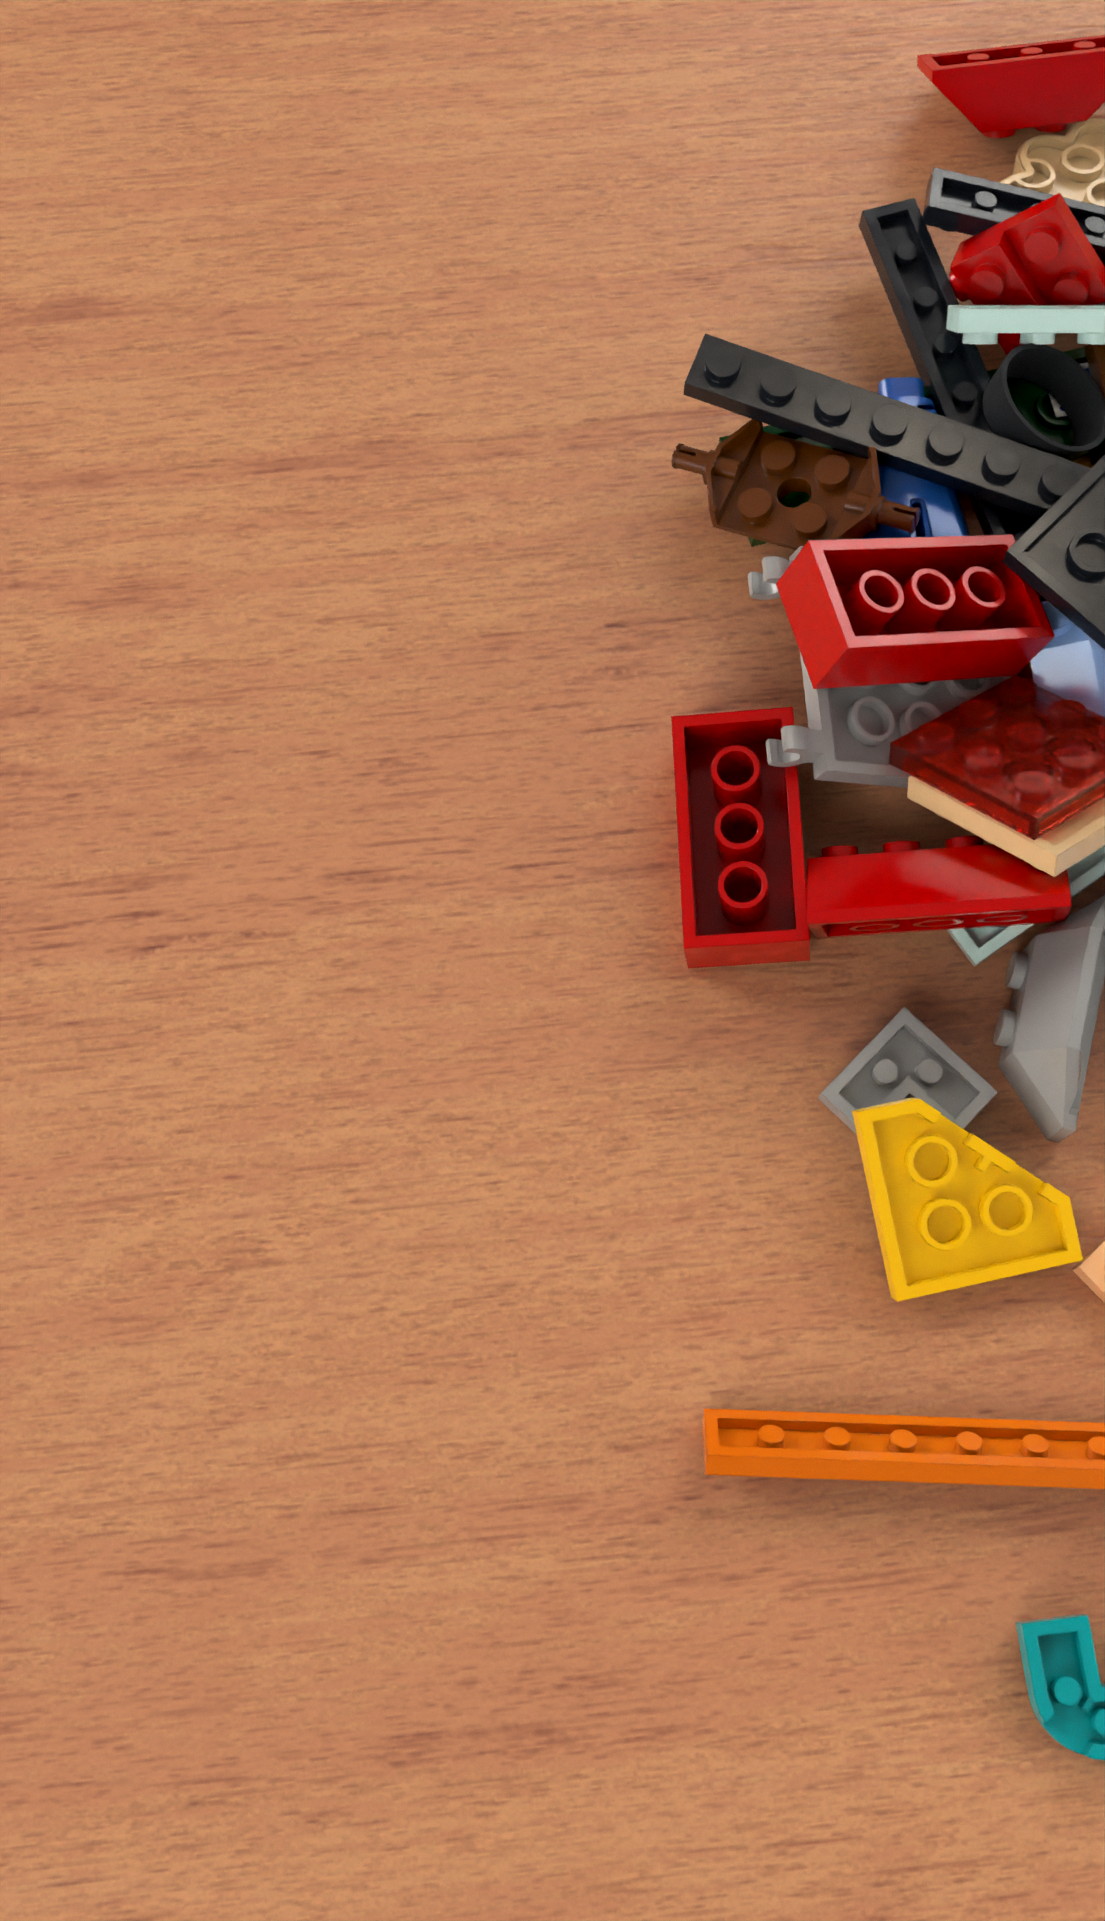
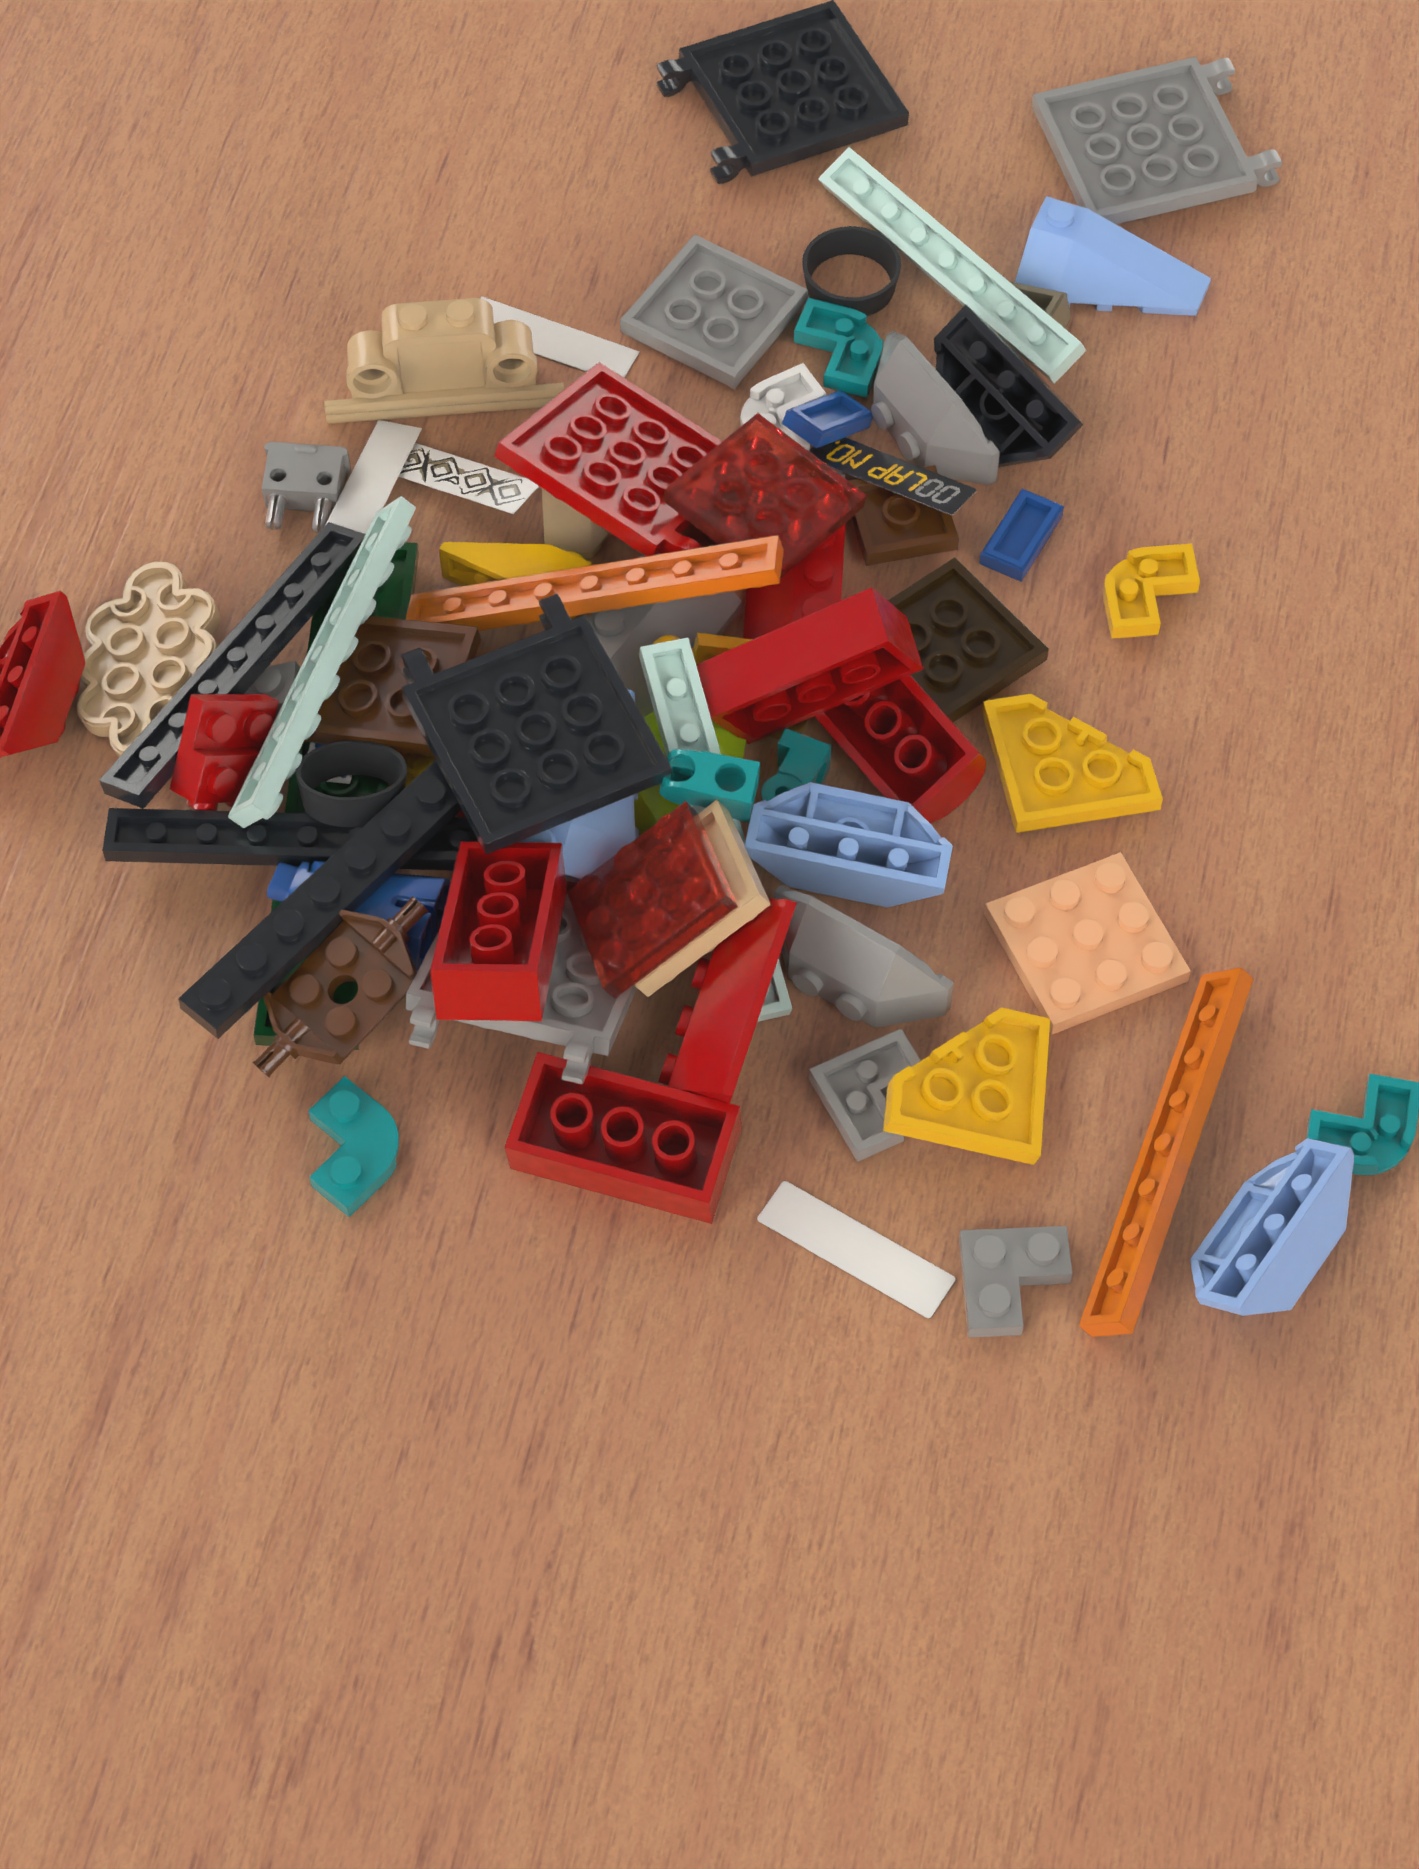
camera: 70 degrees left, 15 degrees down
none -> teal plate [308,1076,399,1217]
none -> white sticker [757,1181,955,1318]
none -> light grey plate [959,1226,1072,1338]
none -> light blue wedge [1190,1138,1354,1316]

